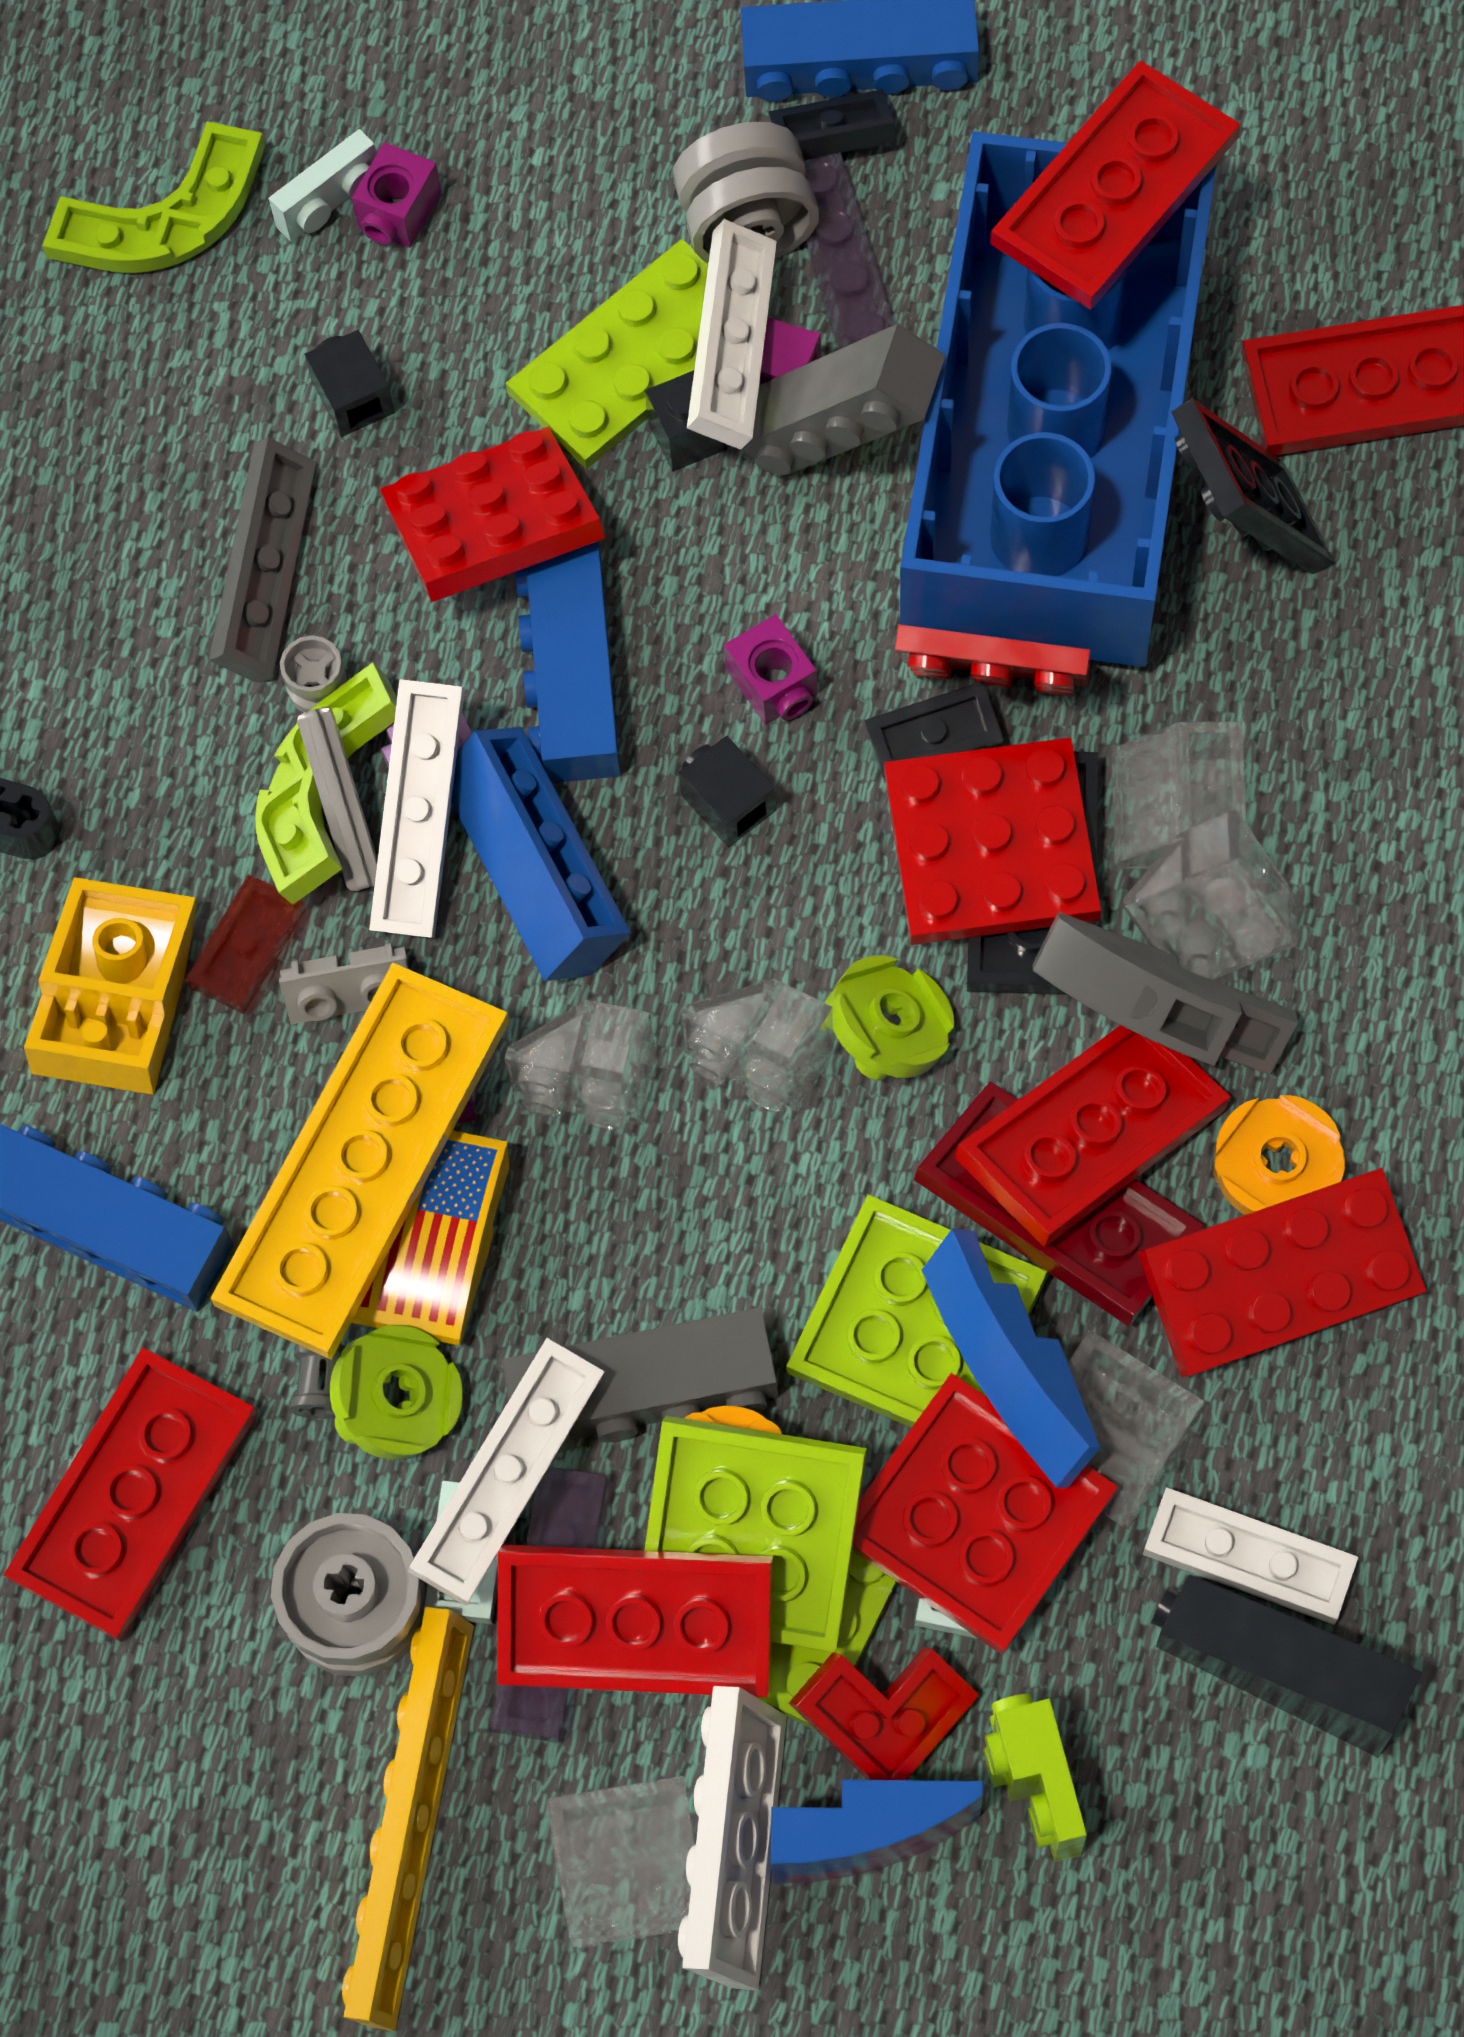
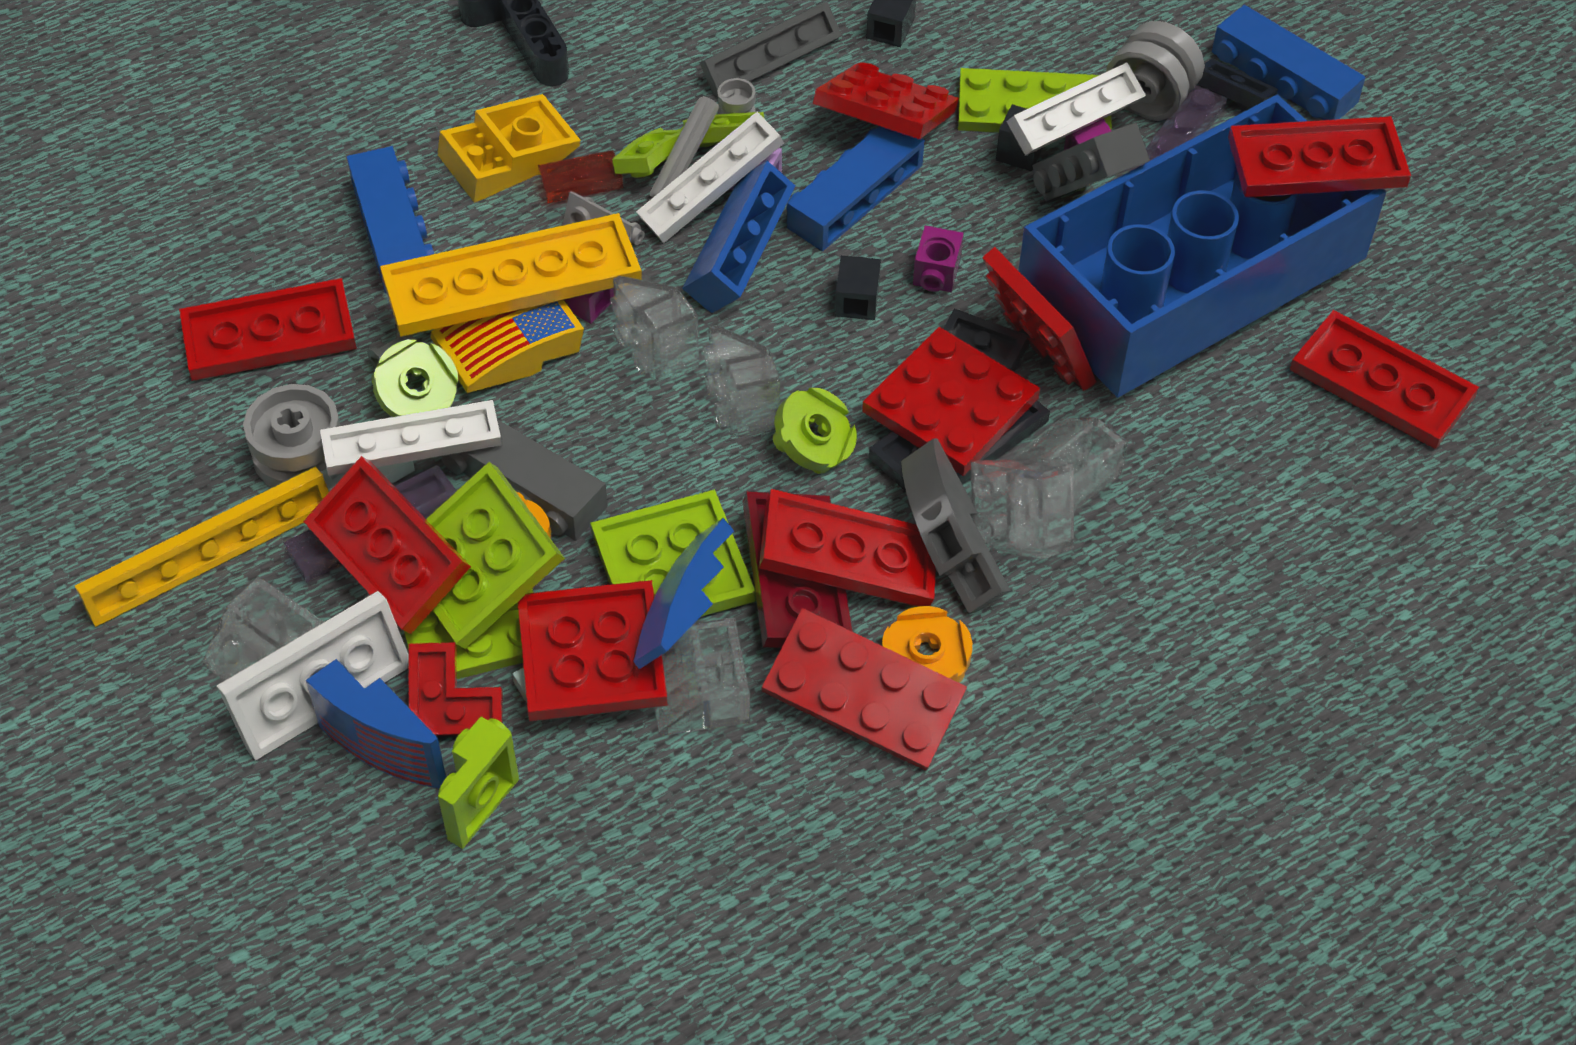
camera: 40 degrees right, 15 degrees down
white plate [1143,1487,1358,1625] -> none
black slope [1151,1574,1422,1758] -> none
black plate [1171,398,1335,574] -> none

